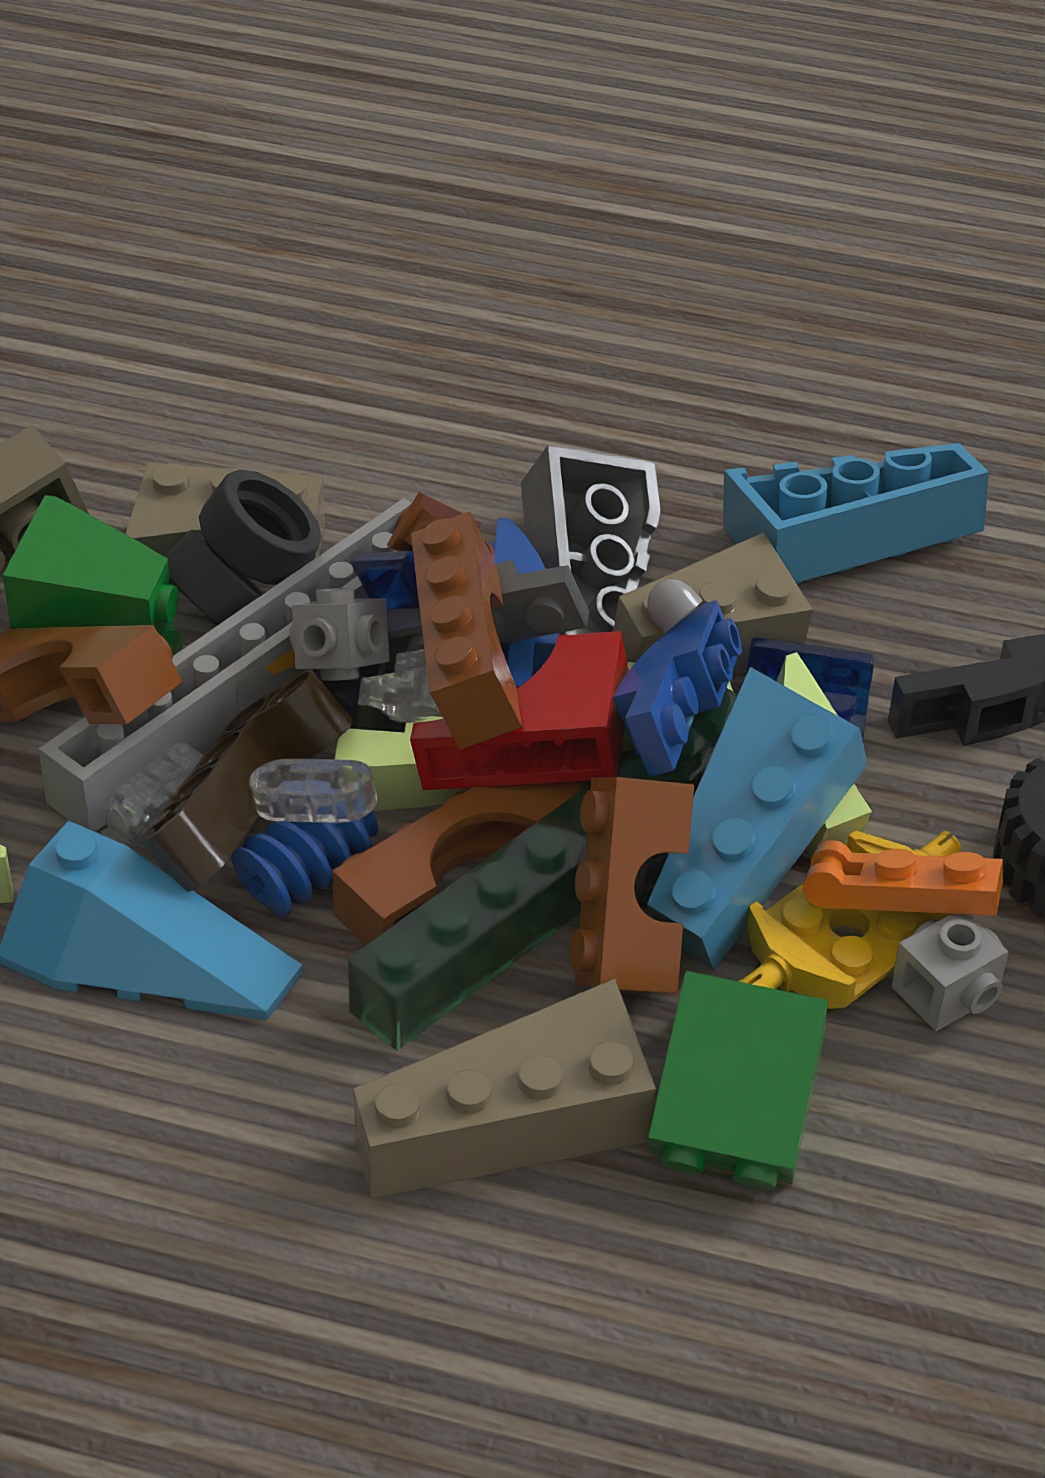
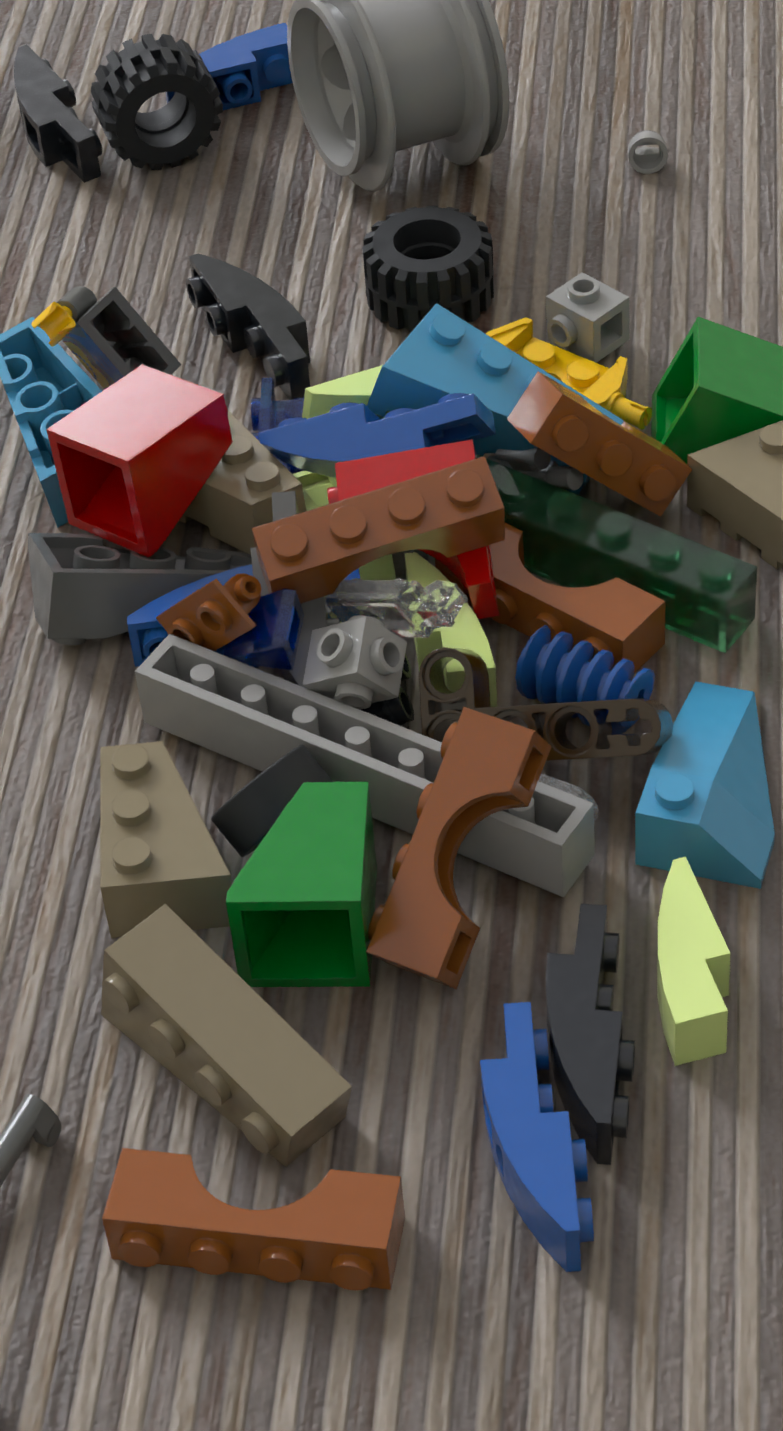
camera: 95 degrees left, 0 degrees up
black tyre [198,469,322,585] -> none
clear beam [249,759,378,823] -> none
light grey hinge [647,579,703,634] -> none
orange plate [803,840,1003,916] -> none
none -> dark grey torso [31,286,181,389]
none -> red slope [46,364,233,557]

